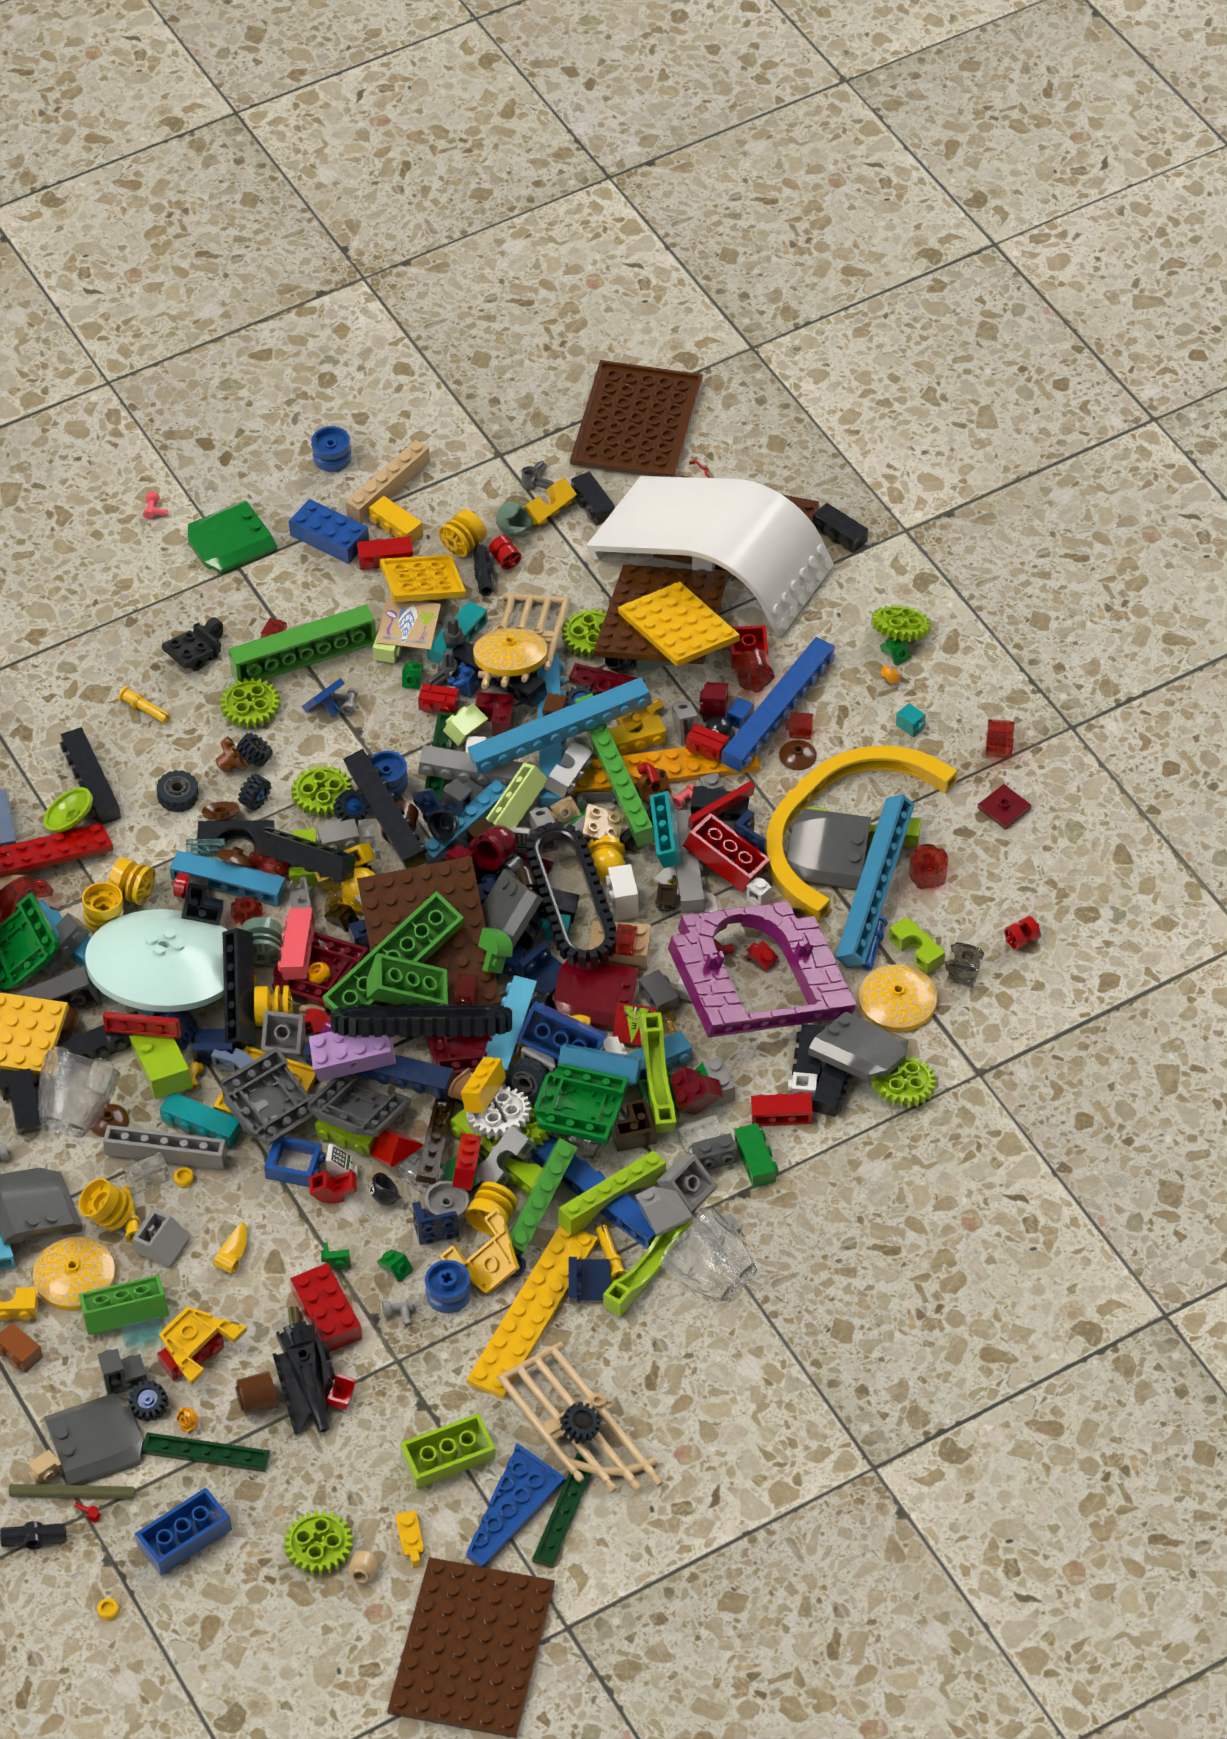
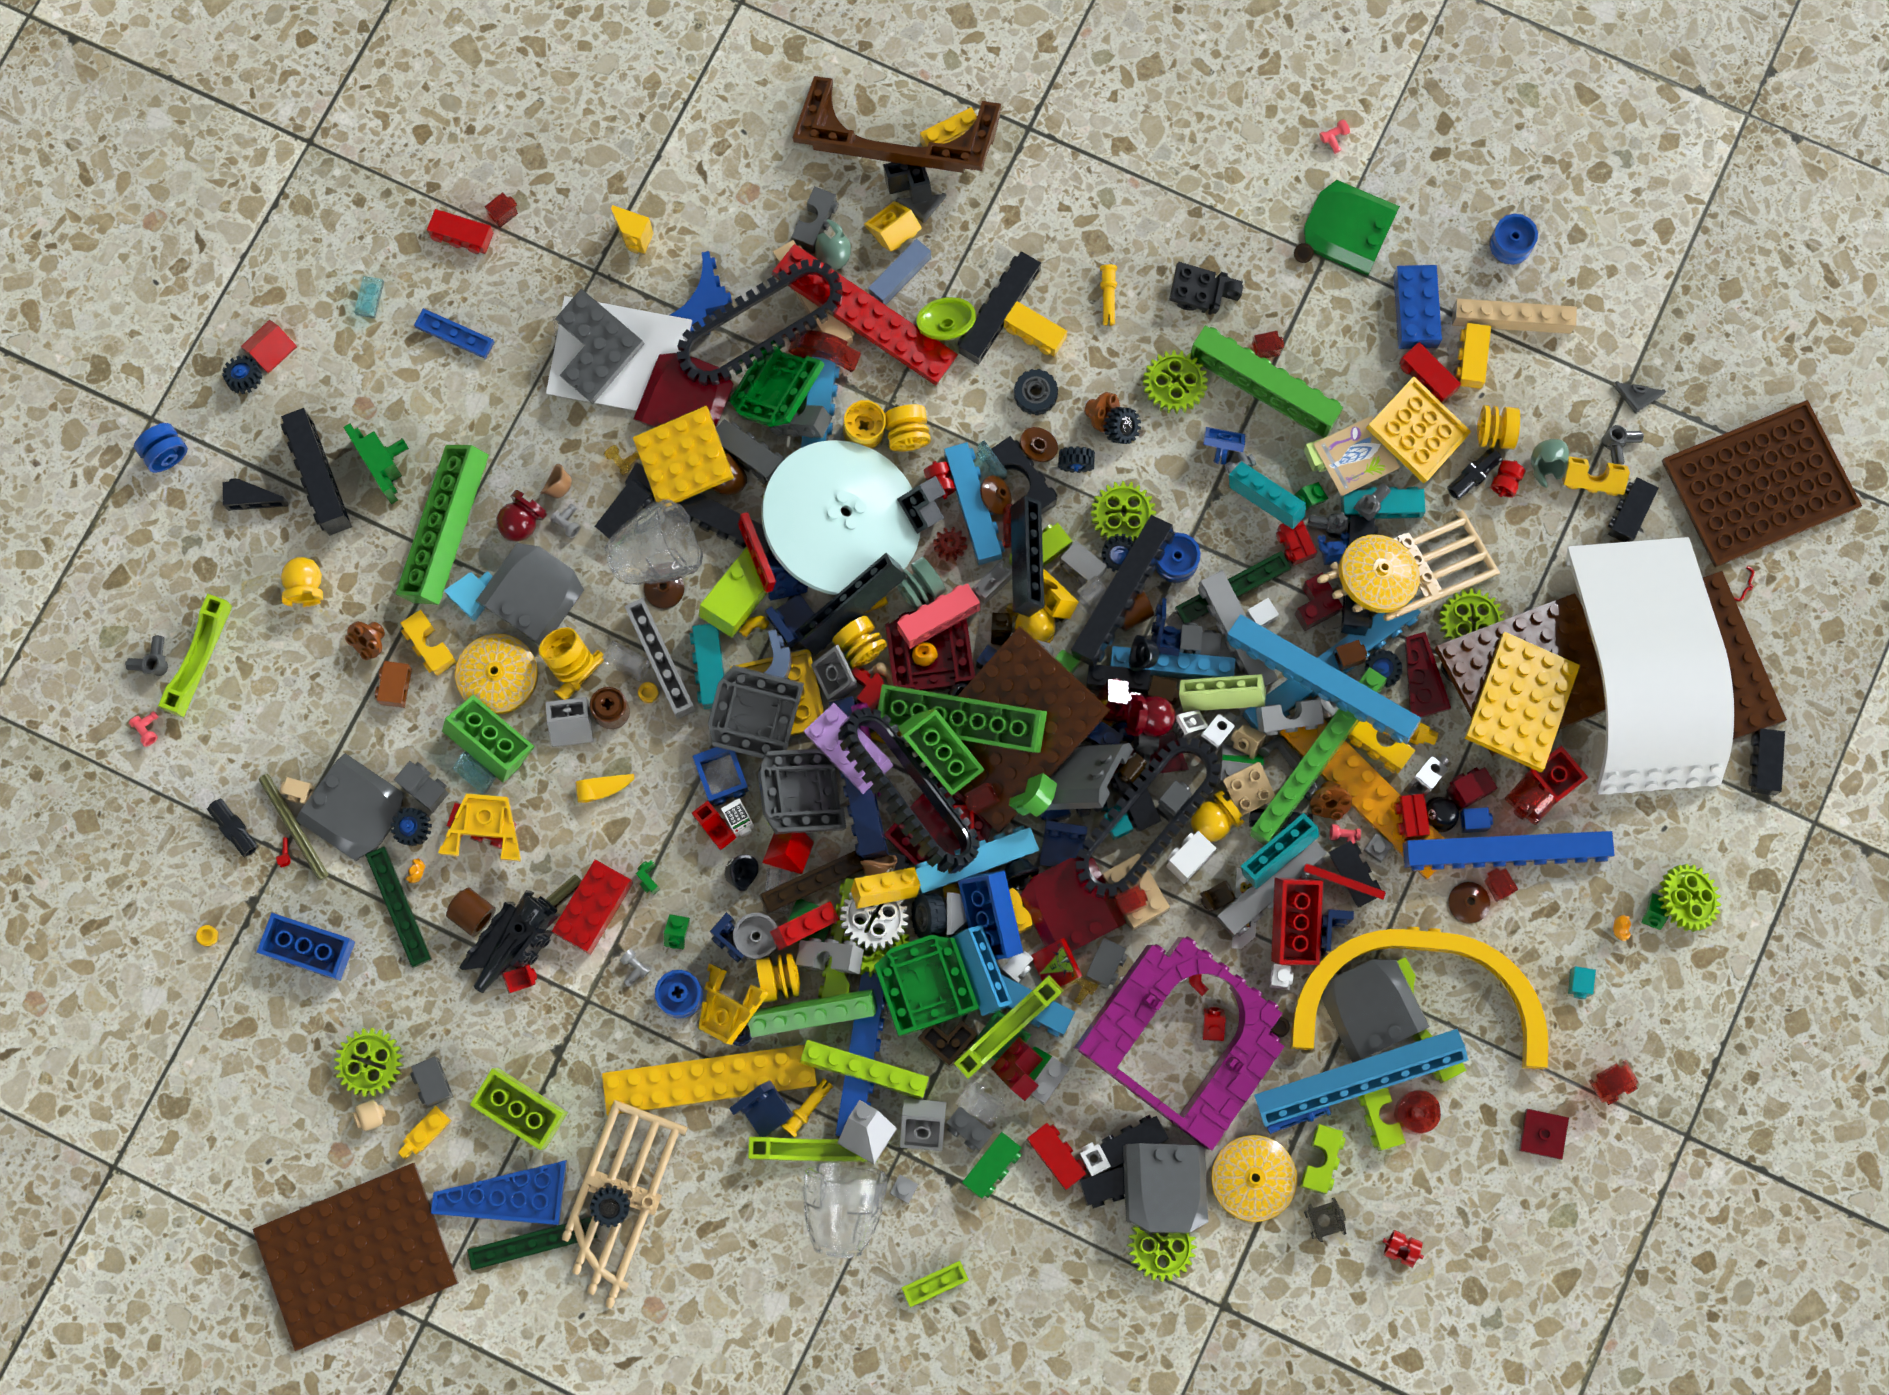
camera: 55 degrees right, 25 degrees up
yellowish green brick [443,703,488,746] -> none
red arm [637,762,660,784] -> none
none -> dark grey brick [410,1056,454,1107]
none -> reddish brown piece [589,687,630,730]
none -> lime plate [901,1261,969,1308]
none -> yellow brick [1004,301,1068,357]
none -> dark grey arch [1156,780,1192,822]
none -> teal brick [1229,461,1306,529]
none -> dark brown plate [1294,243,1314,263]
none -> lime arch [1357,1087,1406,1152]
none -> dark grey tile [1613,381,1666,414]

